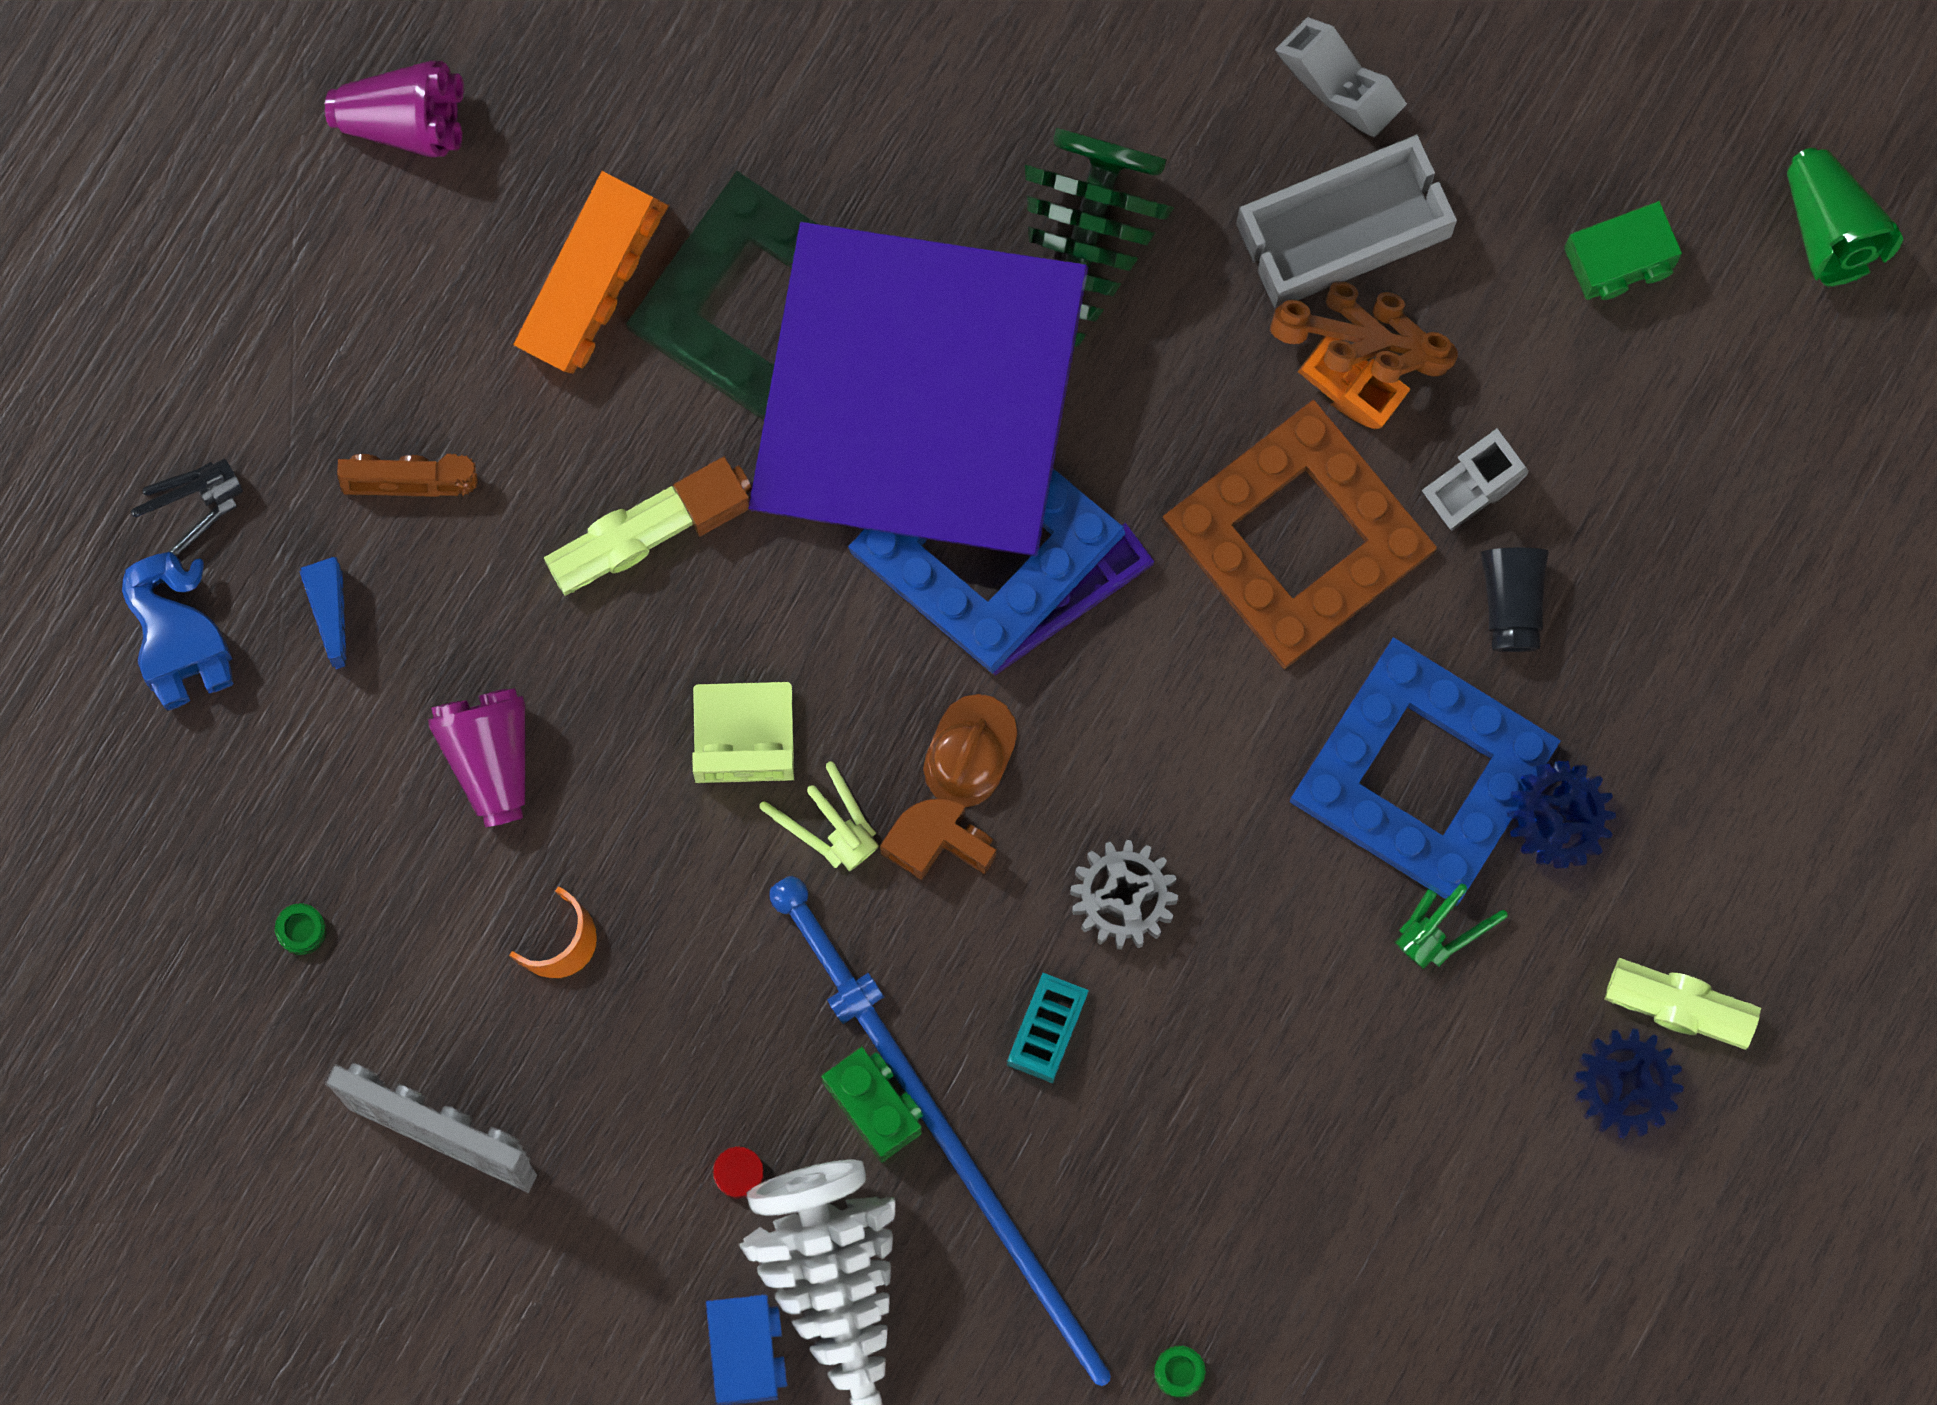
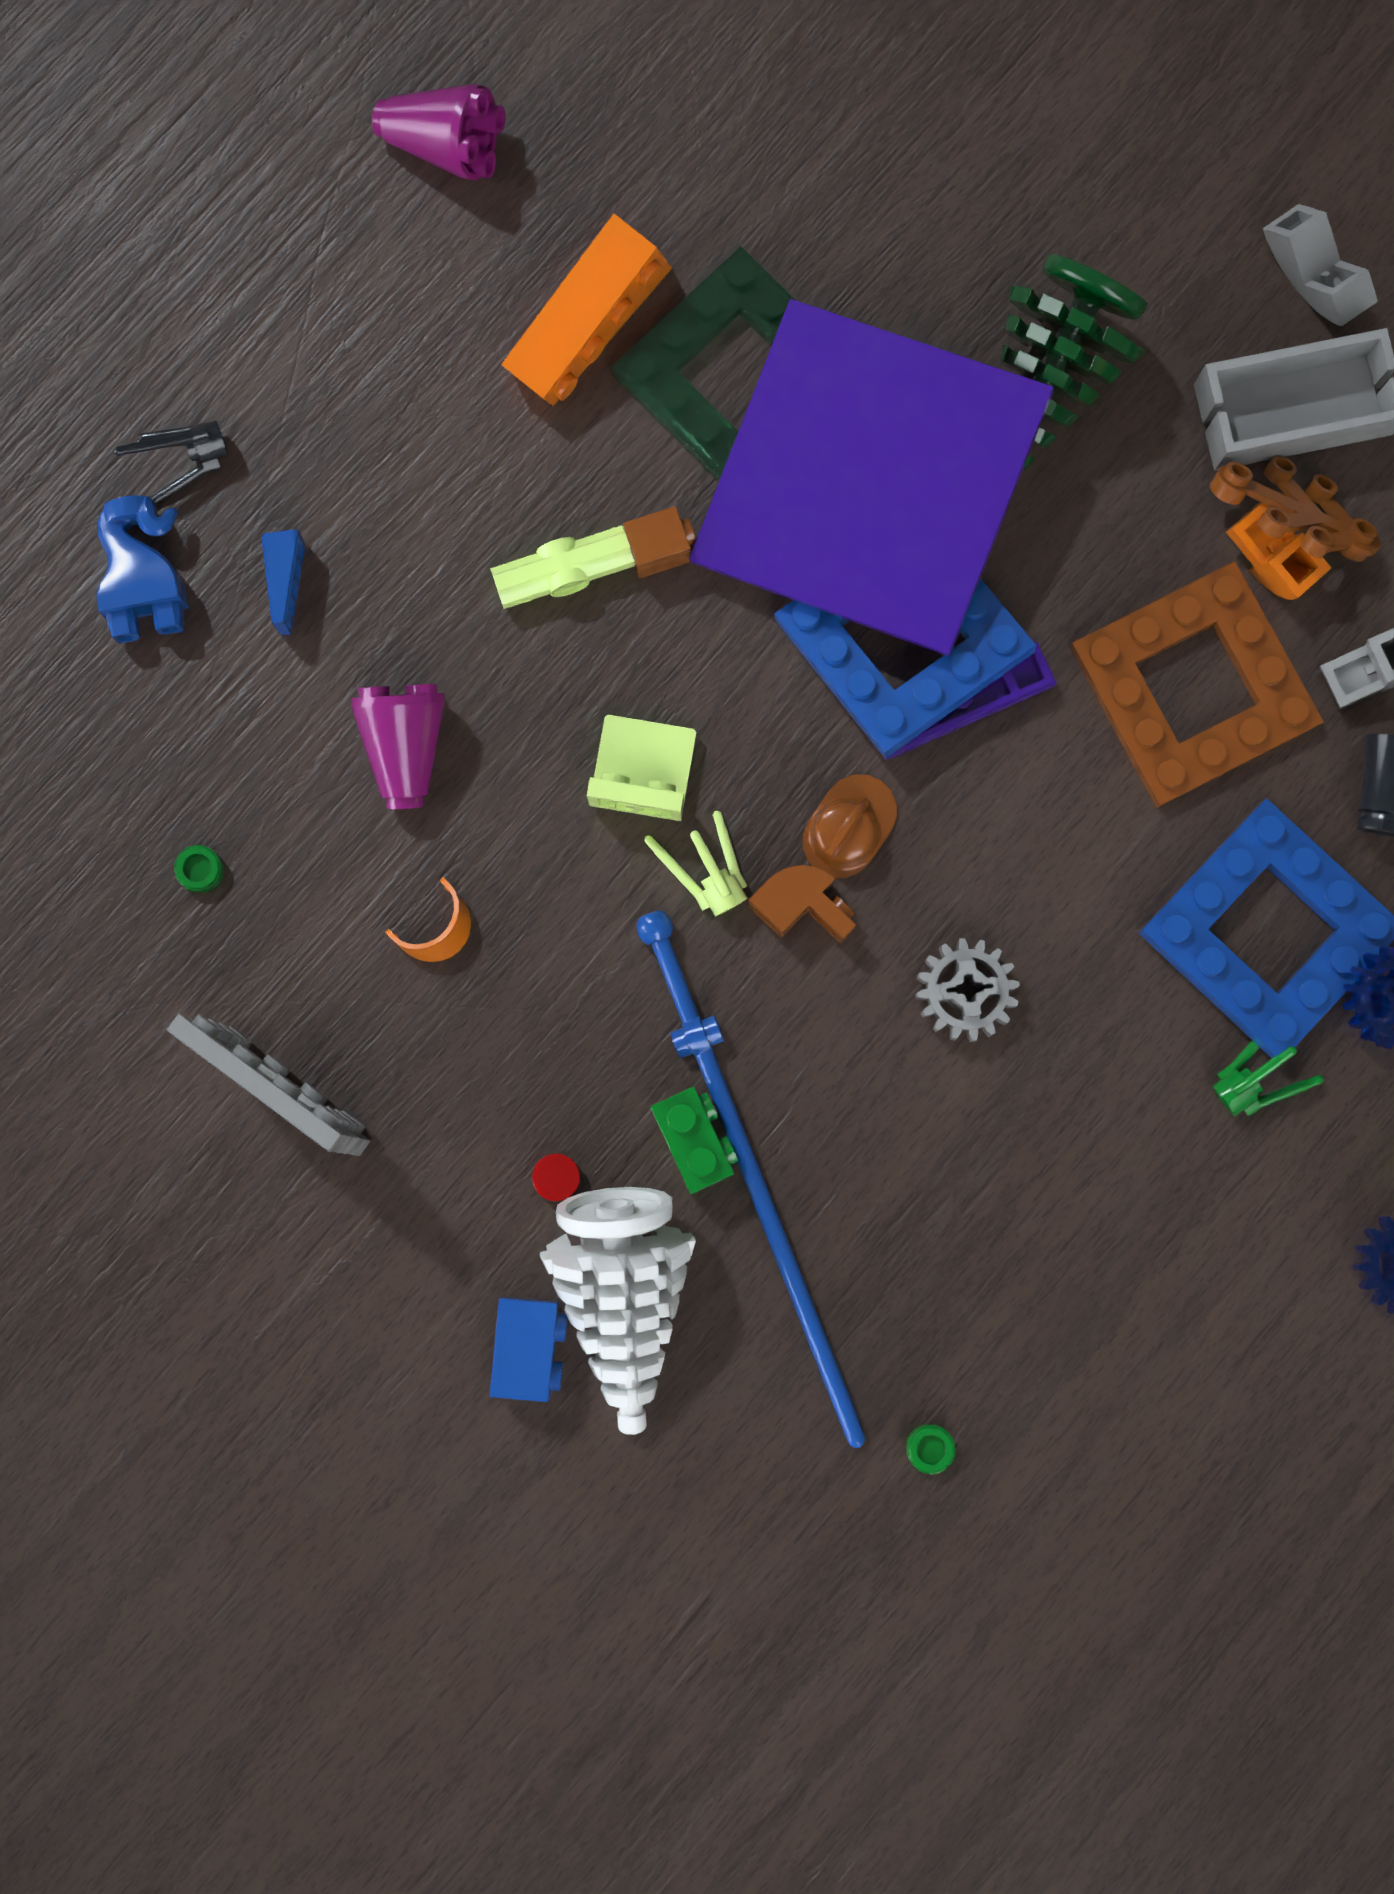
camera: 15 degrees right, 5 degrees up
dark orange hinge [337,454,478,497] -> none
teal slope [1006,973,1089,1083] -> none

